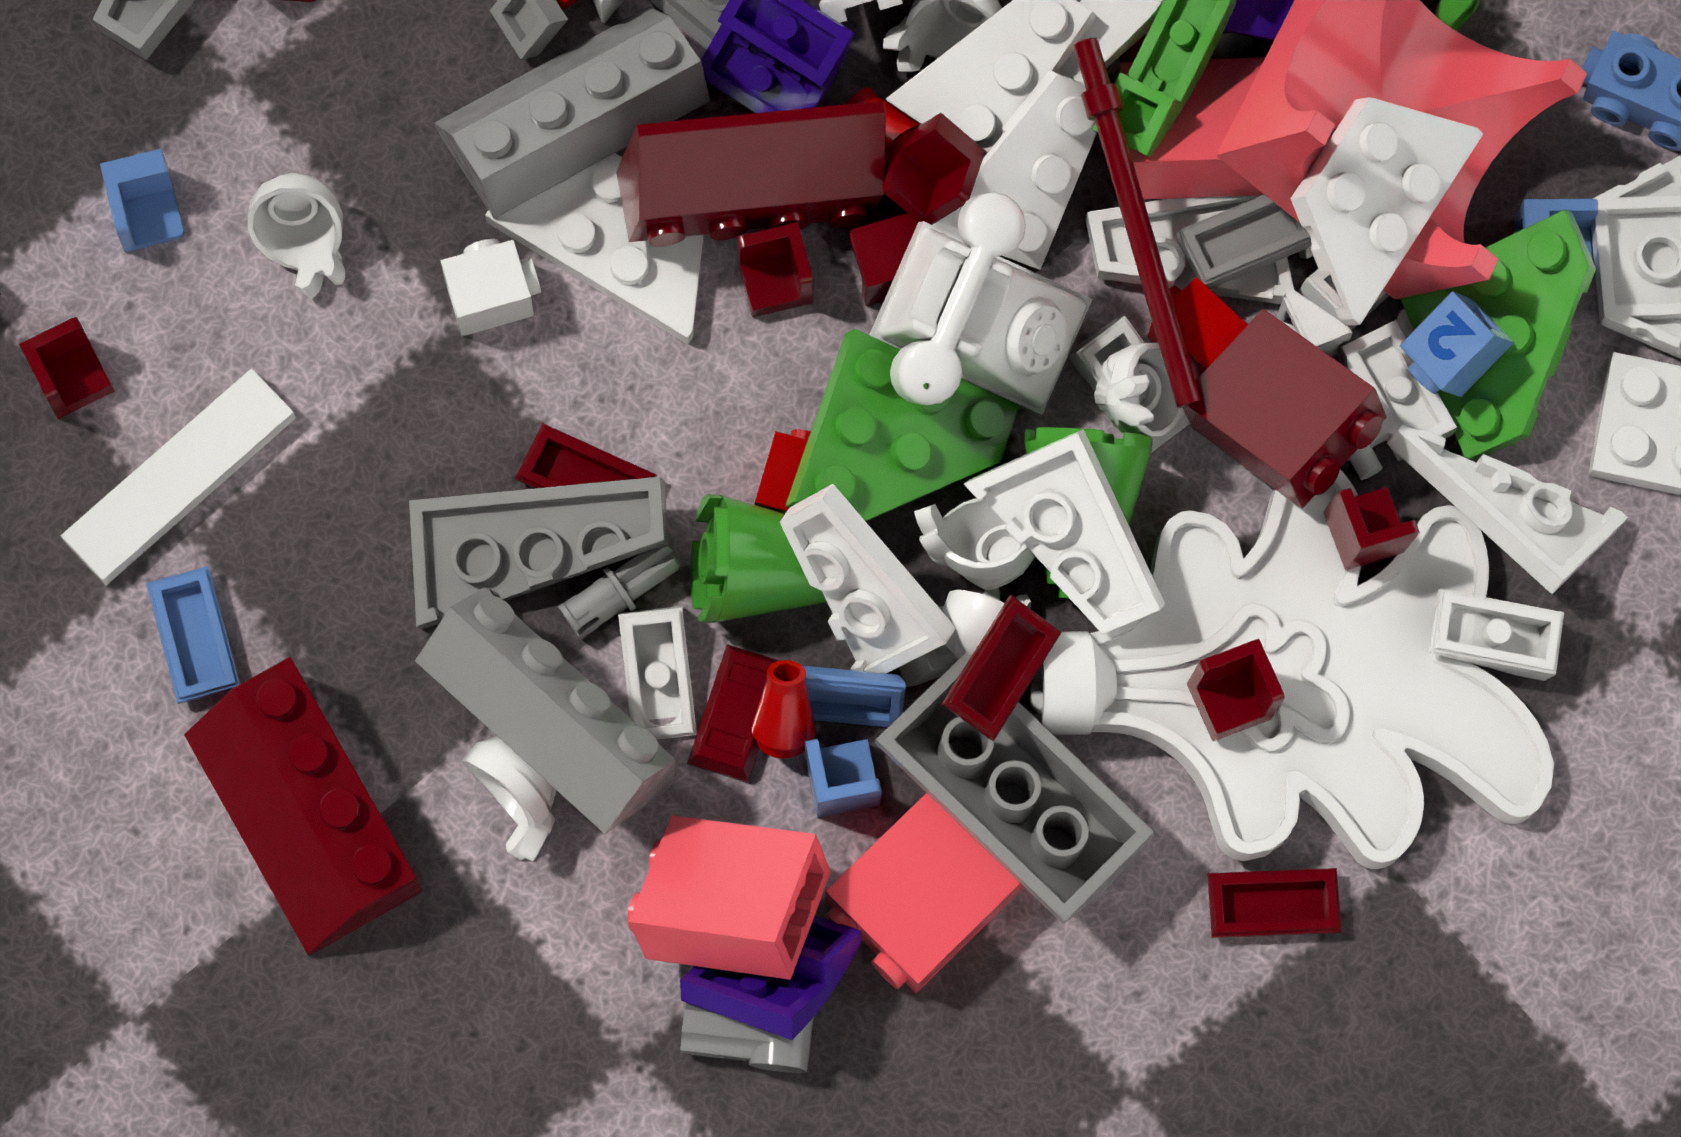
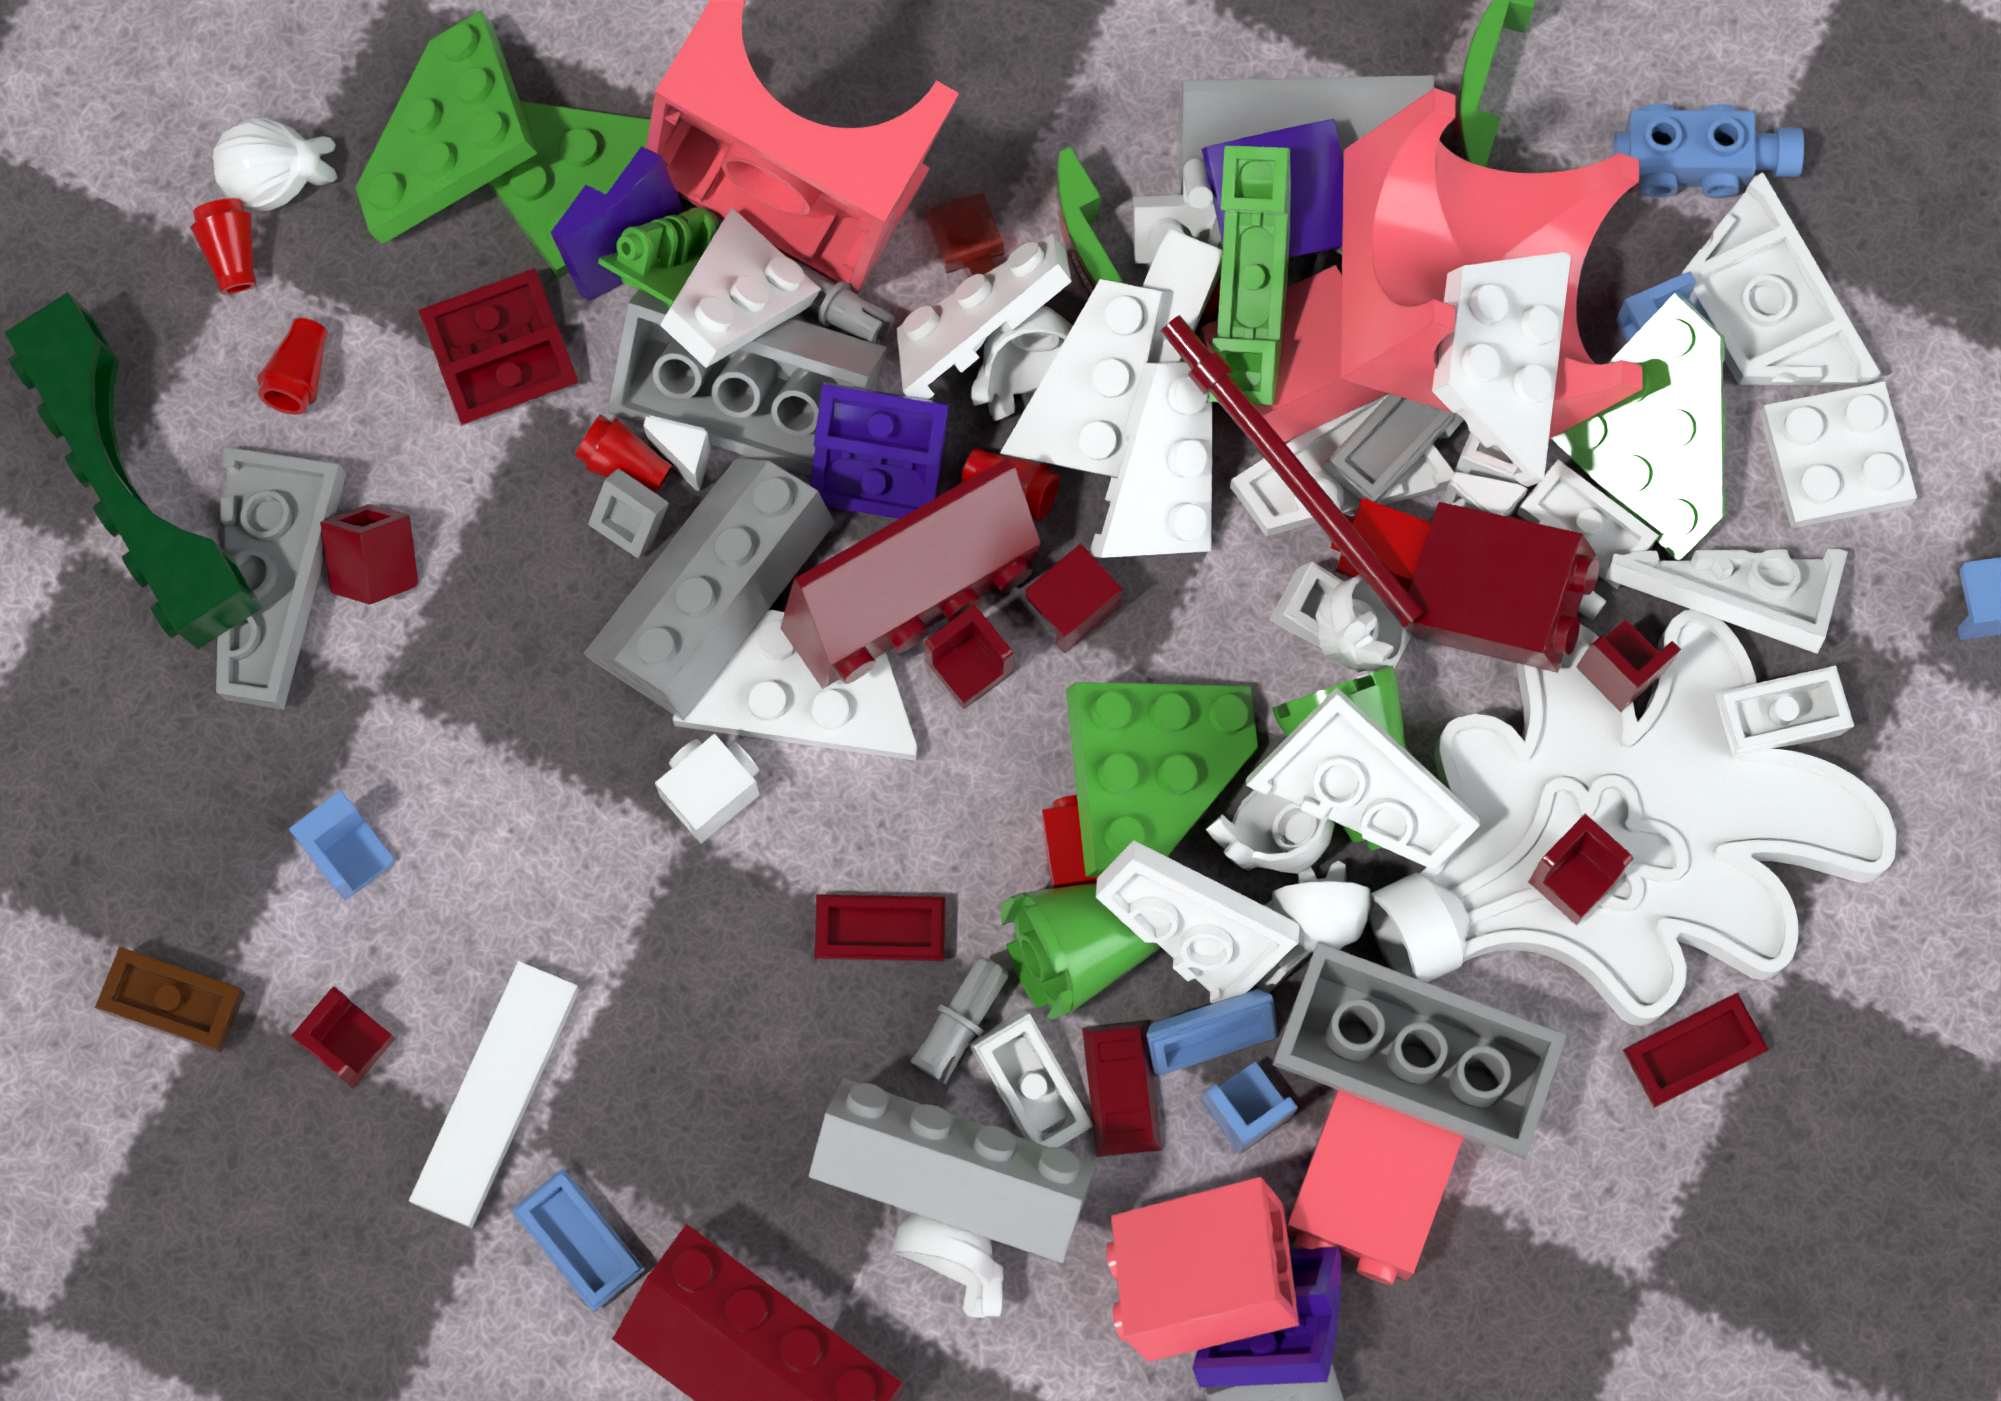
camera: 20 degrees left, 0 degrees up
white piece [248,172,345,300] -> none
light grey wing [409,477,669,629] -> none
red cone [751,660,816,758] -> none
white piece [869,192,1092,415] -> none
dark red panel [882,112,985,225] -> none
dark red tile [942,595,1062,741] -> none
medium blue brick [1400,291,1514,397] -> none

